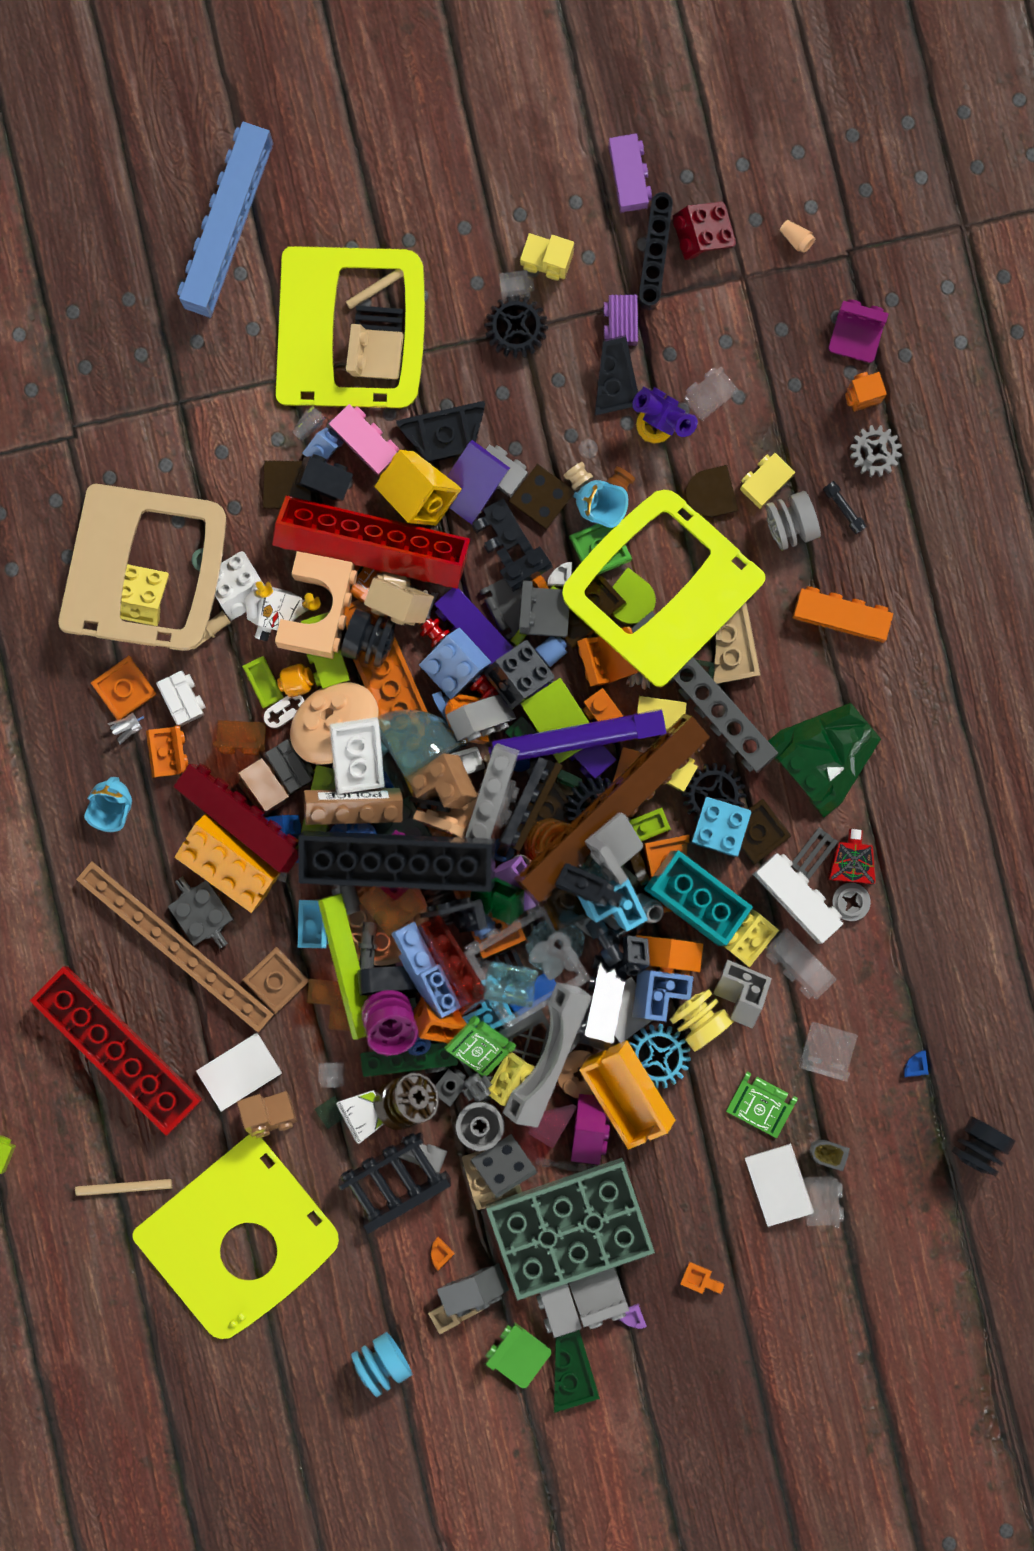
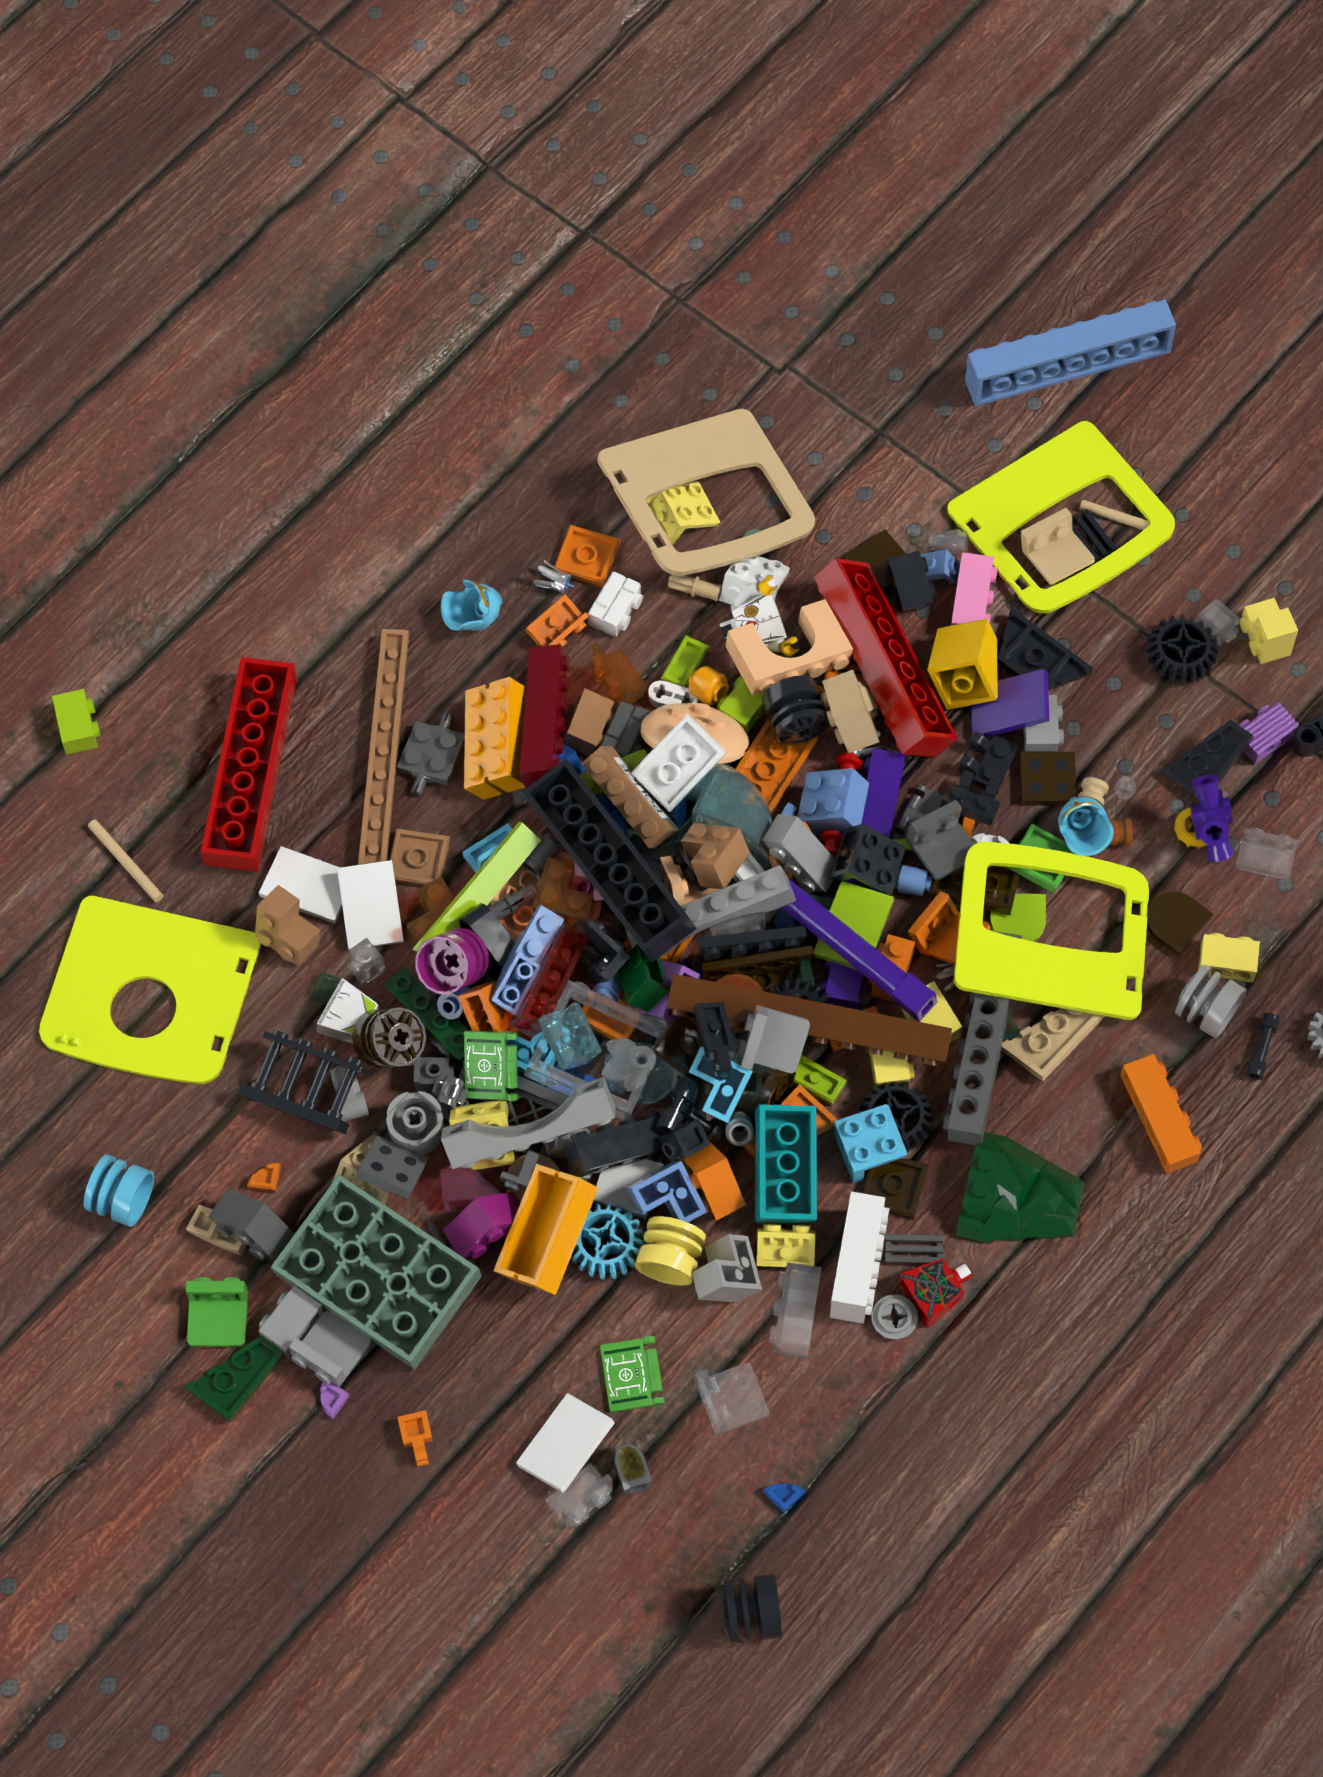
camera: 55 degrees right, 20 degrees down
none -> white tile [337,860,404,951]
none -> dark grey bracket [500,1151,542,1192]

